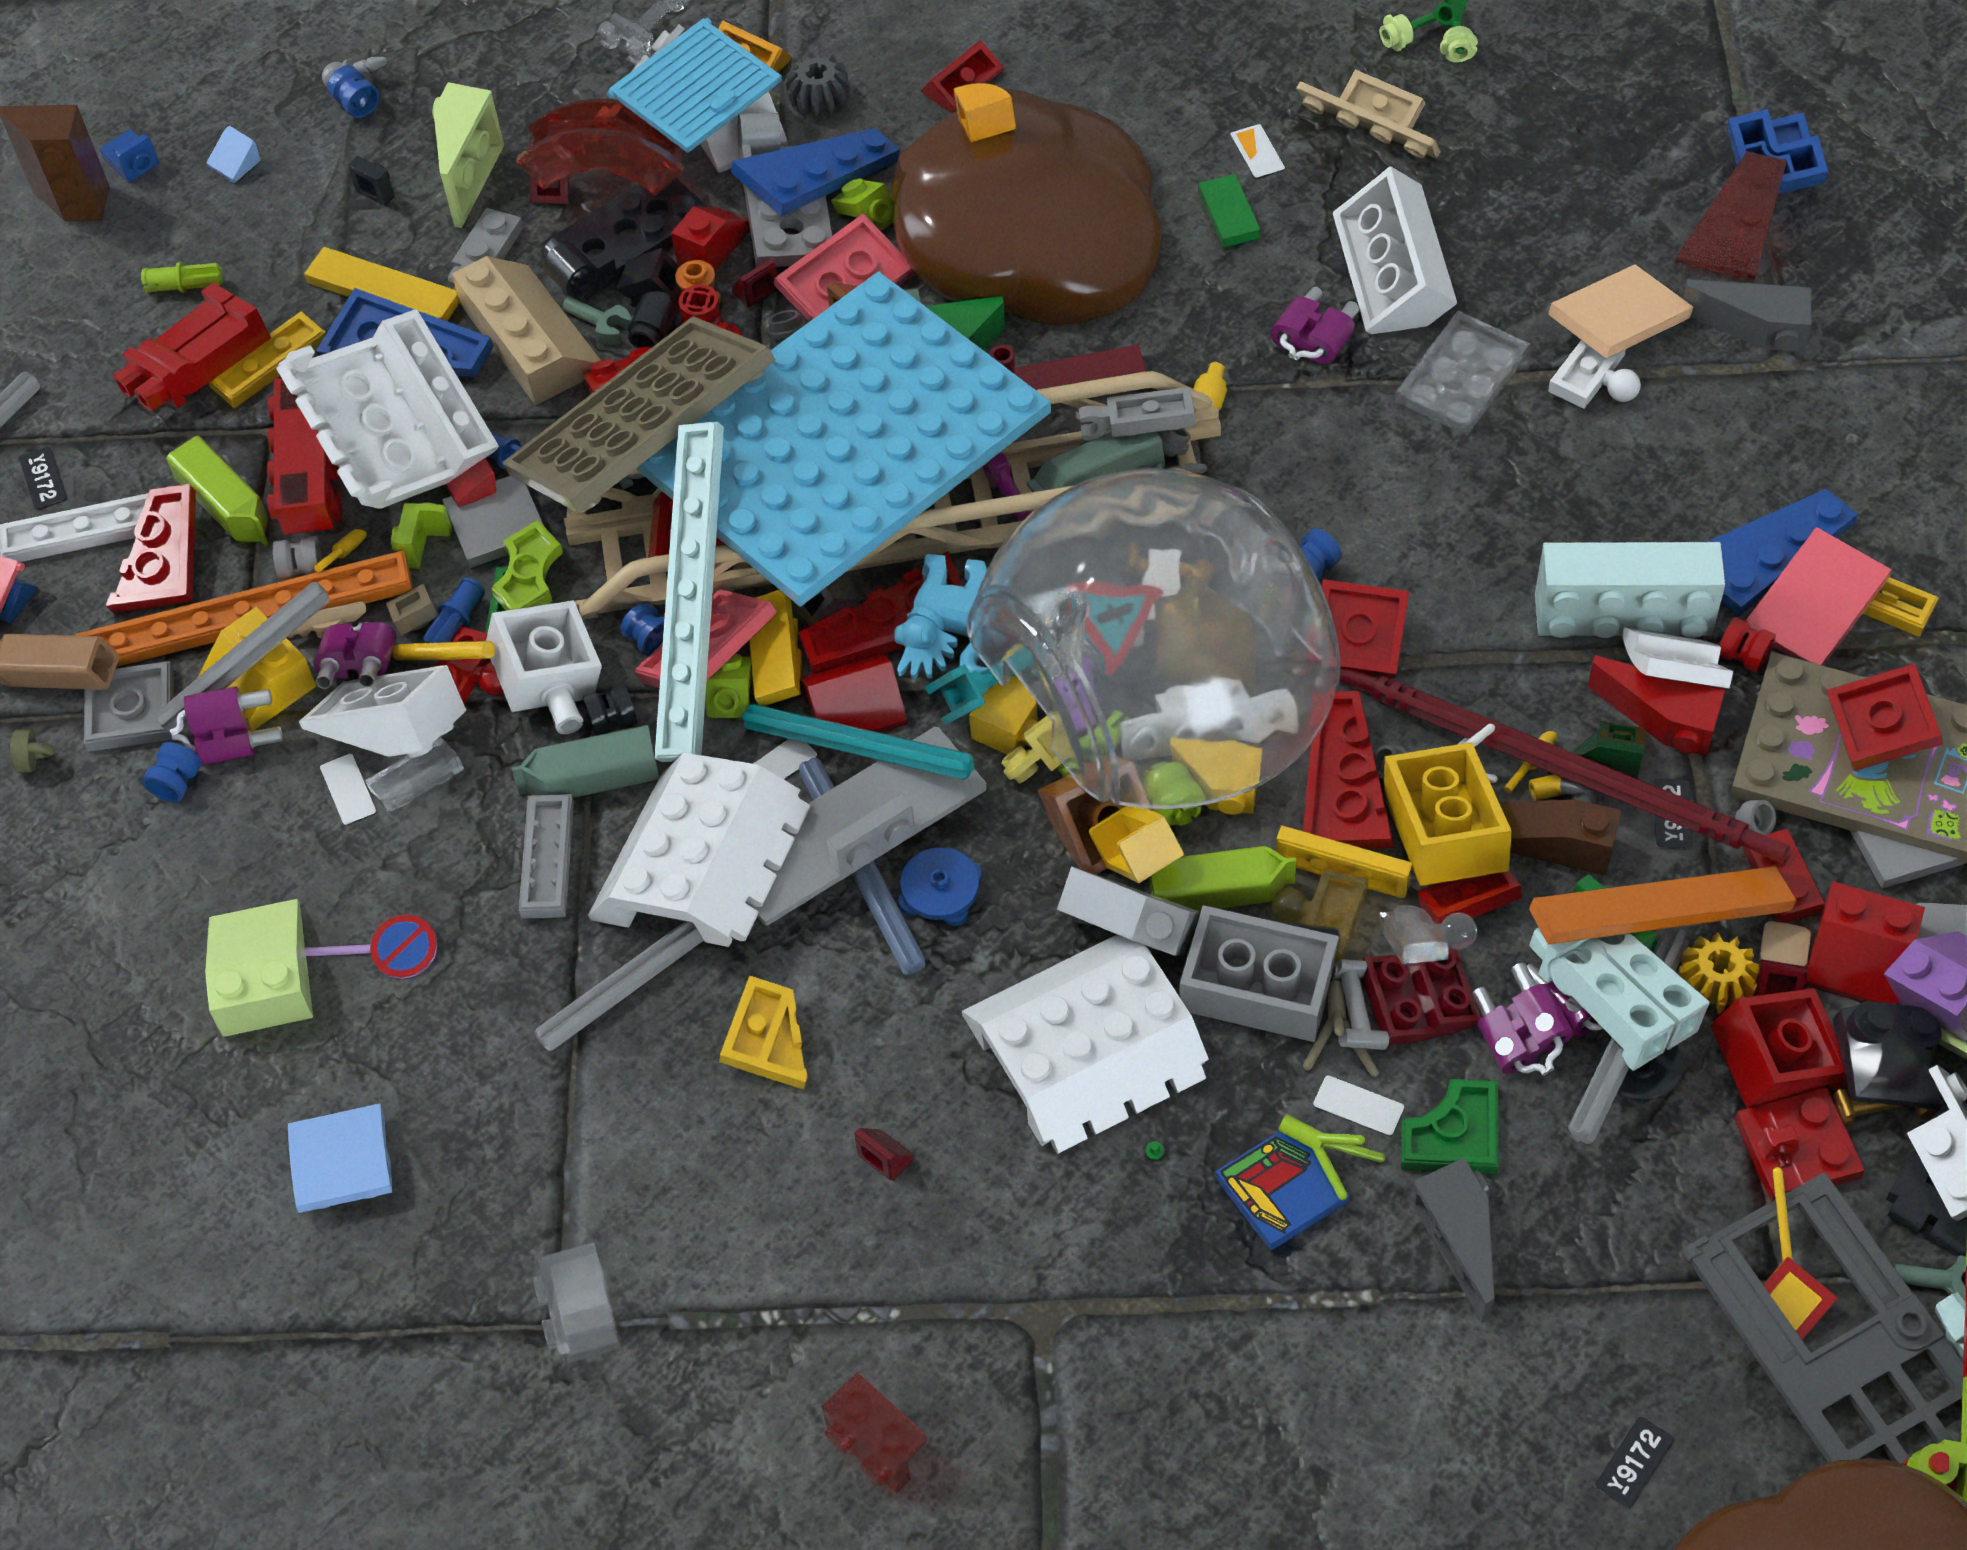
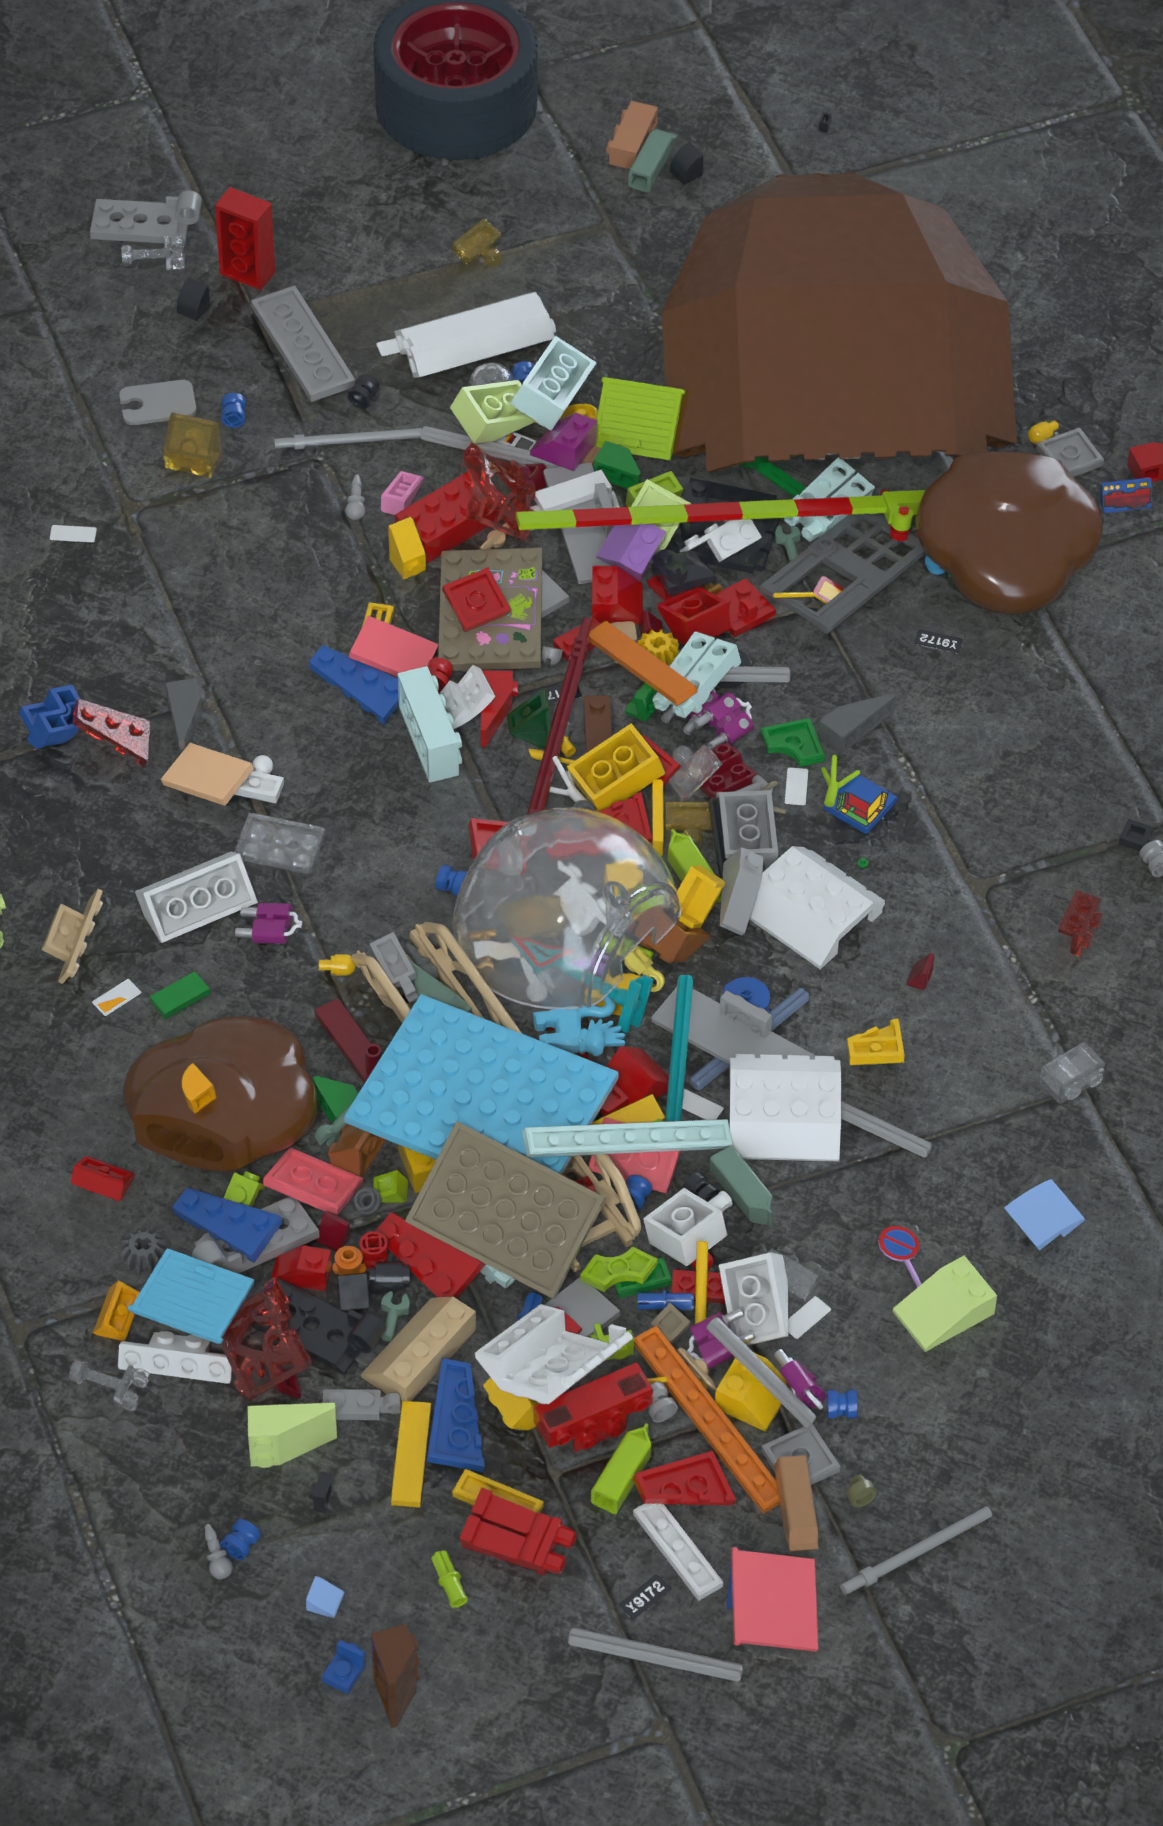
camera: 115 degrees left, 5 degrees down
light grey plate [519,794,574,919] -> none

